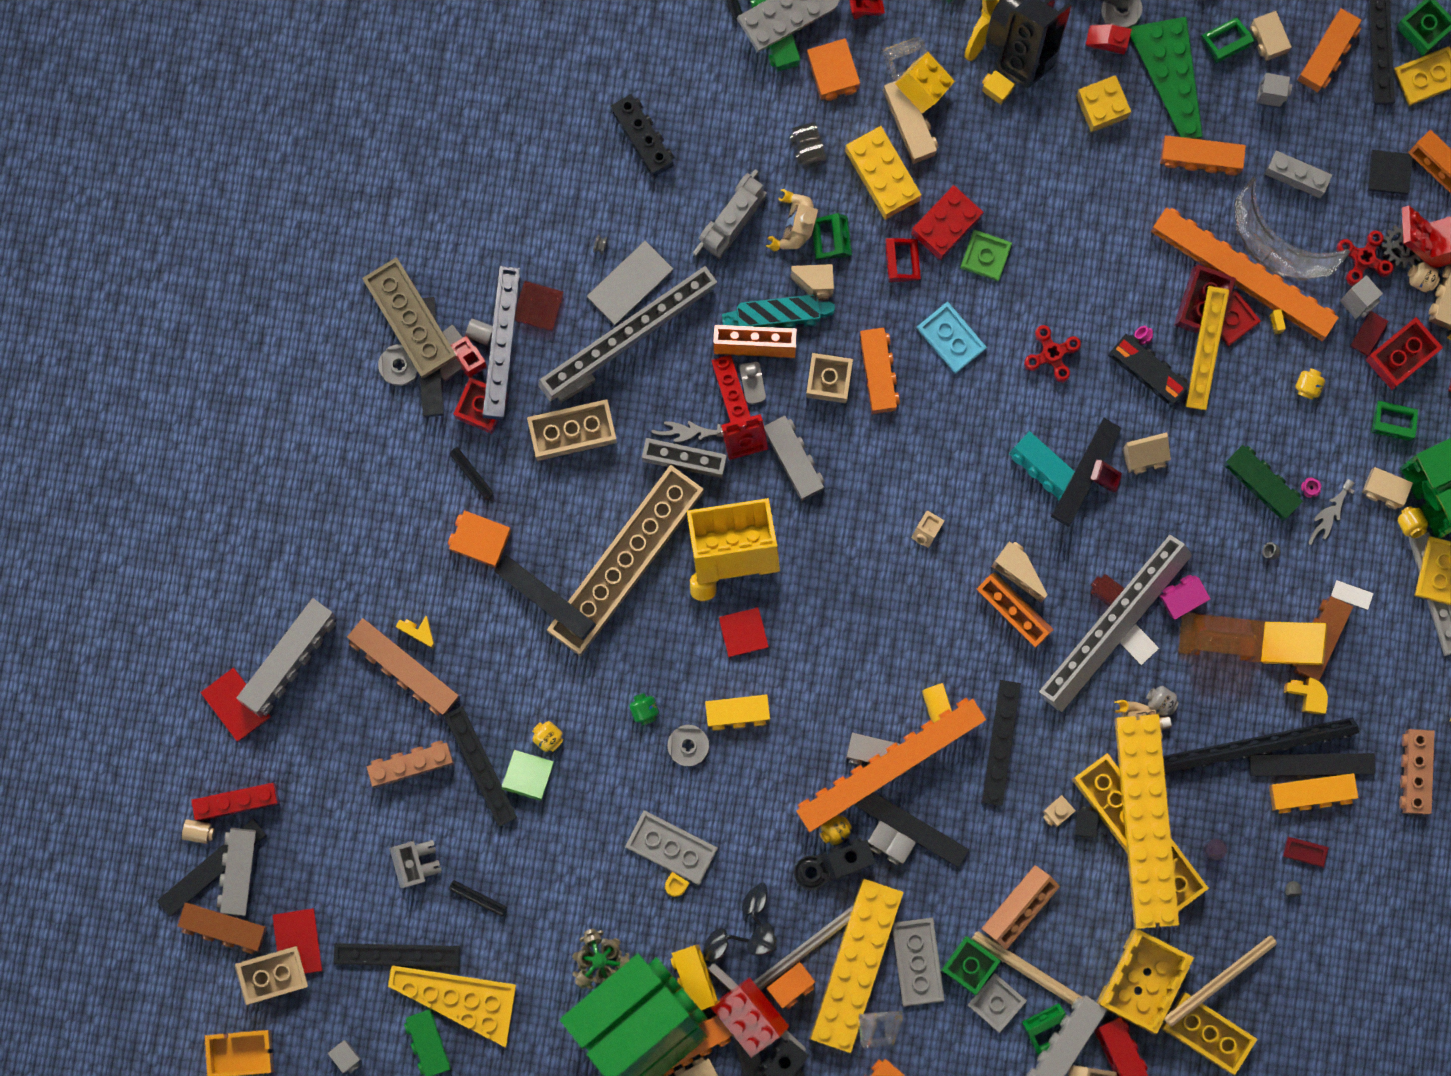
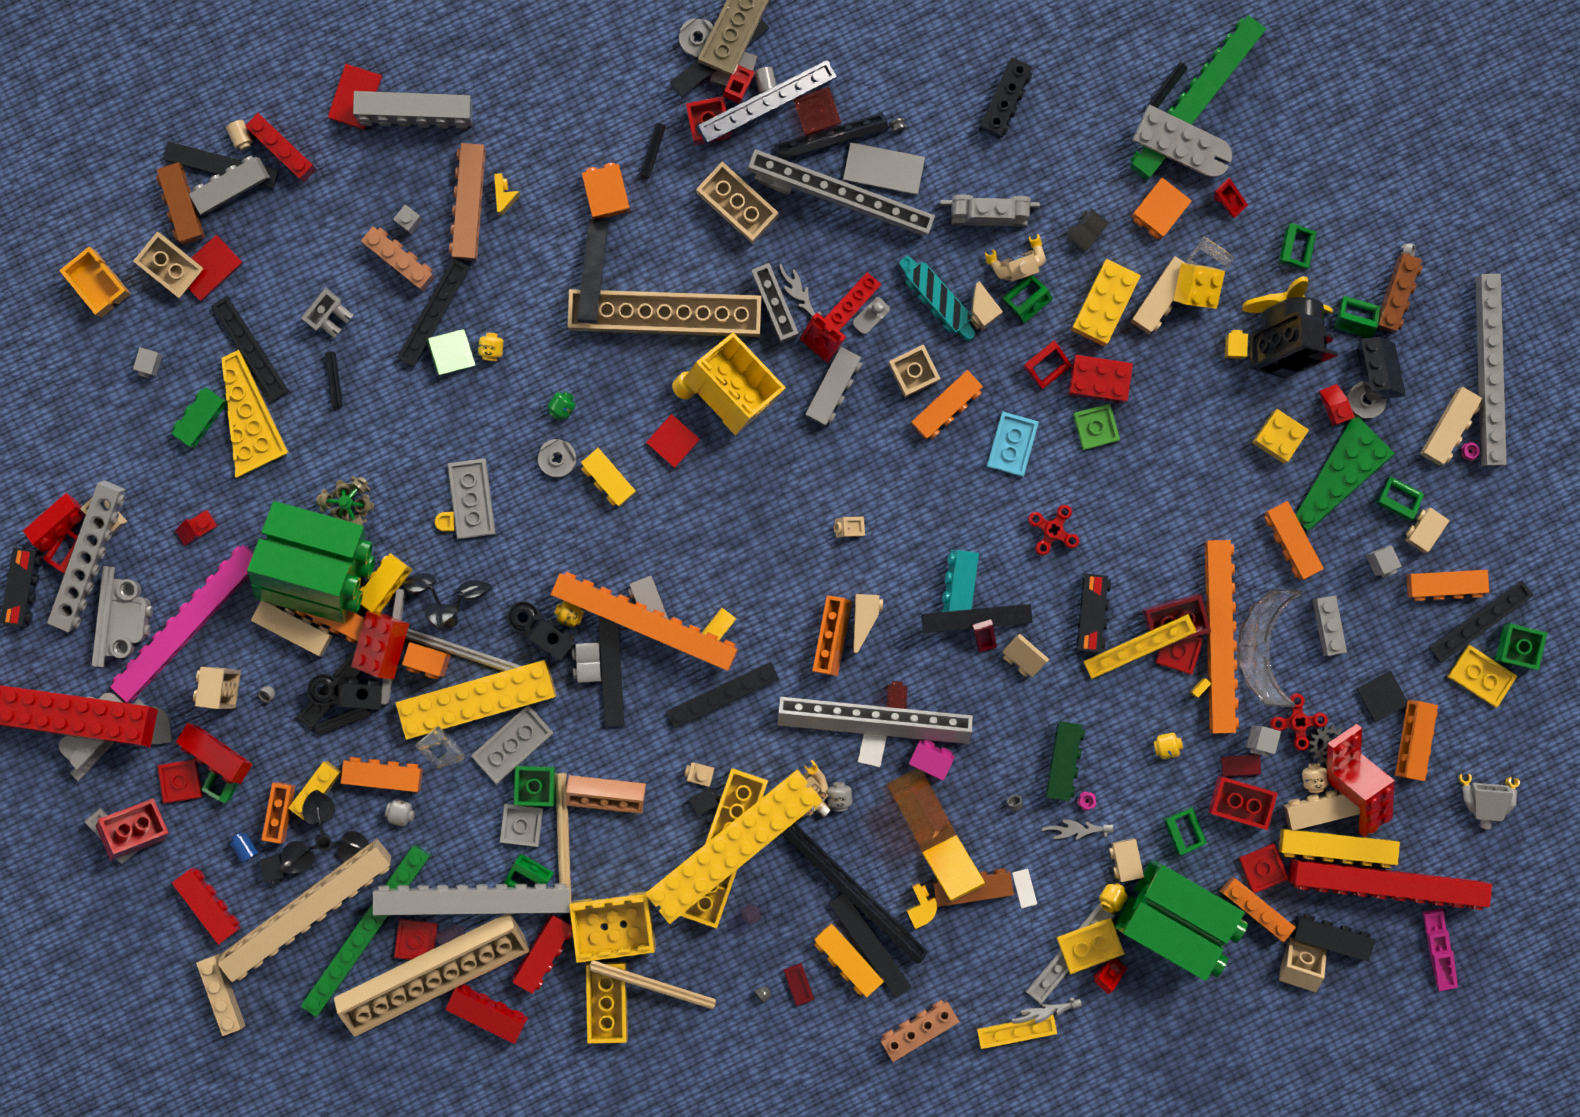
camera: 55 degrees right, 5 degrees up
orange brick [713,325,797,358] -> none
dark pink plate [1134,326,1153,345] -> none
none -> light grey brick [393,205,423,235]
none -> black plate [774,113,888,159]

